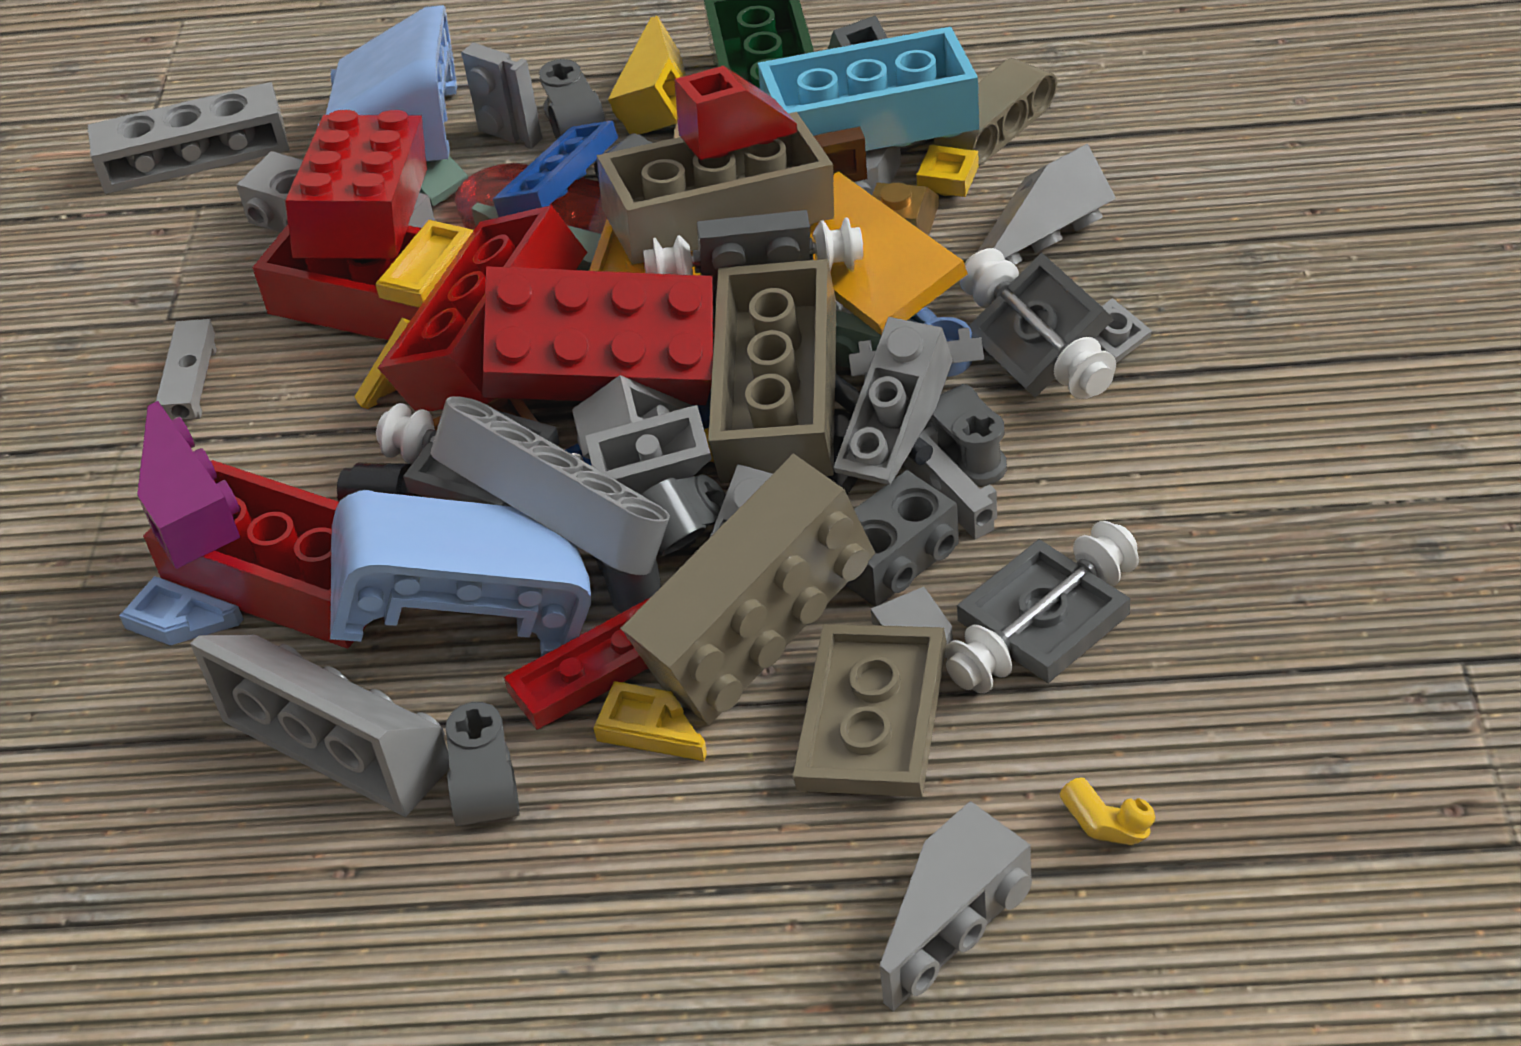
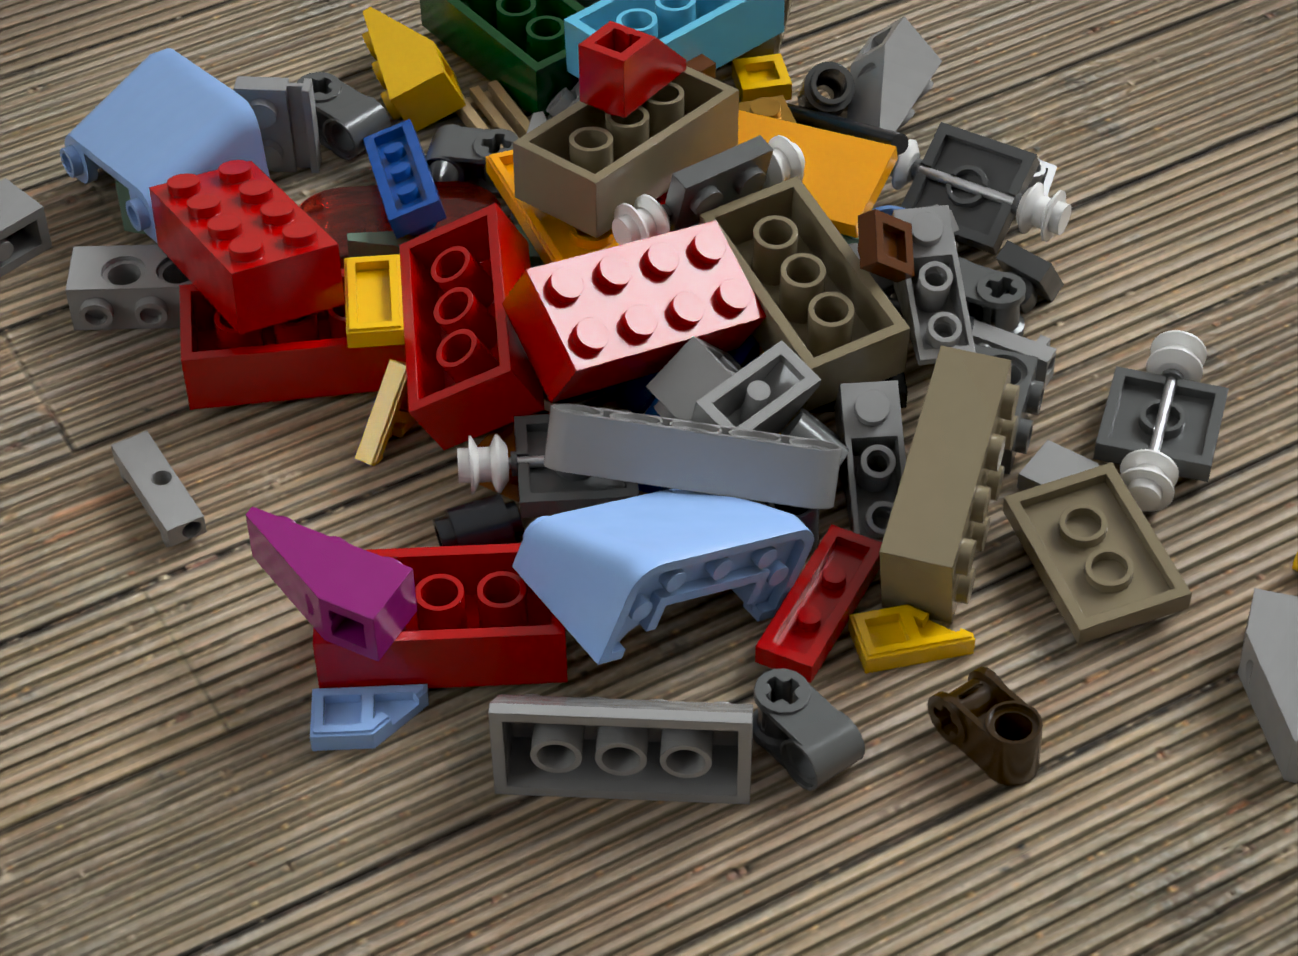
camera: 35 degrees left, 0 degrees up
none -> black bar [787,103,908,155]
none -> dark grey brick [797,62,855,116]
none -> reddish brown plate [858,209,915,283]
none -> dark brown piece [927,666,1043,786]
none -> dark grey tile [996,240,1064,314]

